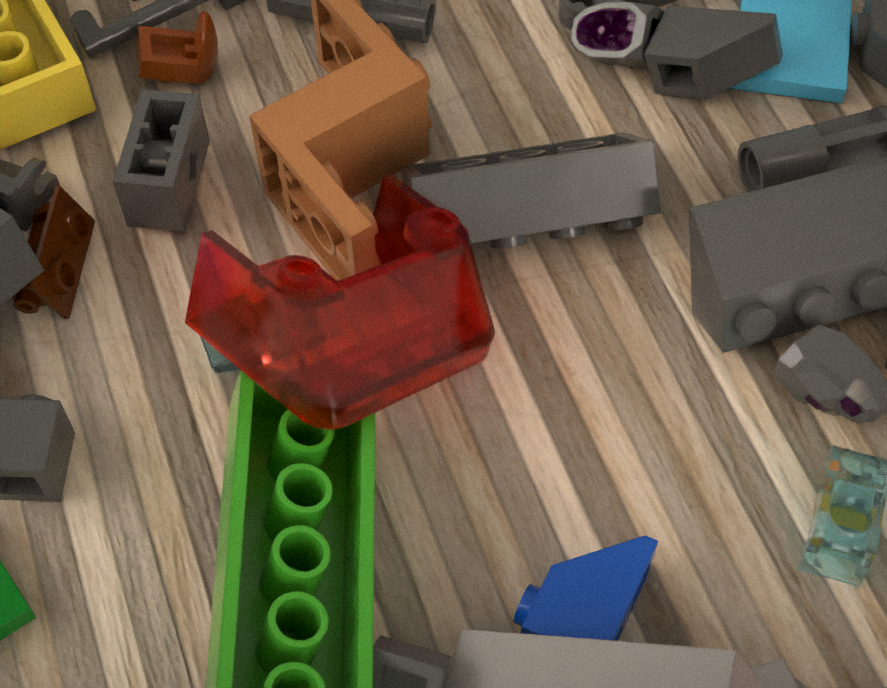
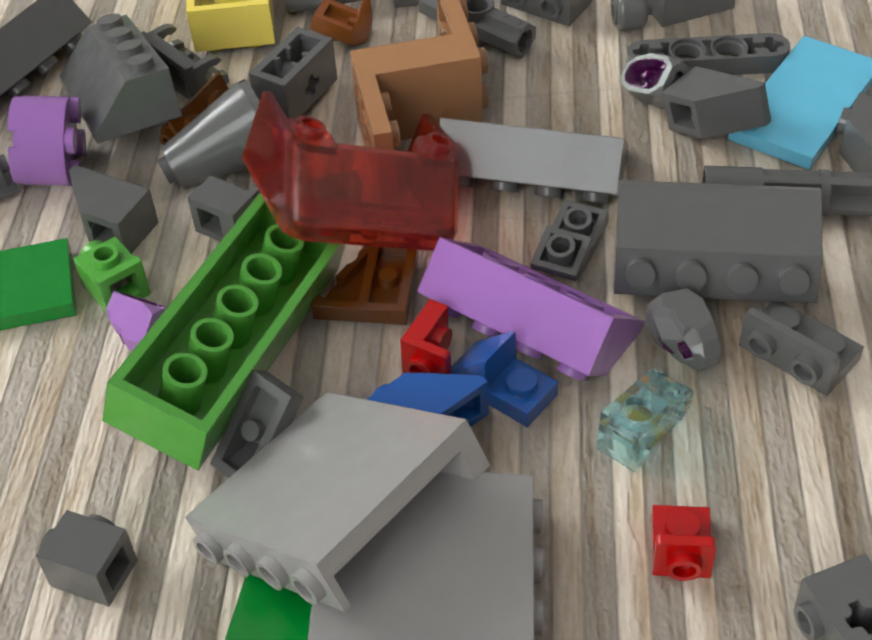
camera: 25 degrees right, 10 degrees down
none -> bright green brick [73,237,151,313]
none -> medium lavender rock [106,291,167,351]
none -> dark grey cone [157,79,287,188]
none -> dark grey brick [188,176,261,242]
none -> reddish brown wing [311,239,420,325]
none -> red bracket [400,299,453,374]
none -> medium lavender slope [417,237,646,381]
none -> blue slope [451,331,558,428]
none -> dark grey slope [530,199,609,281]

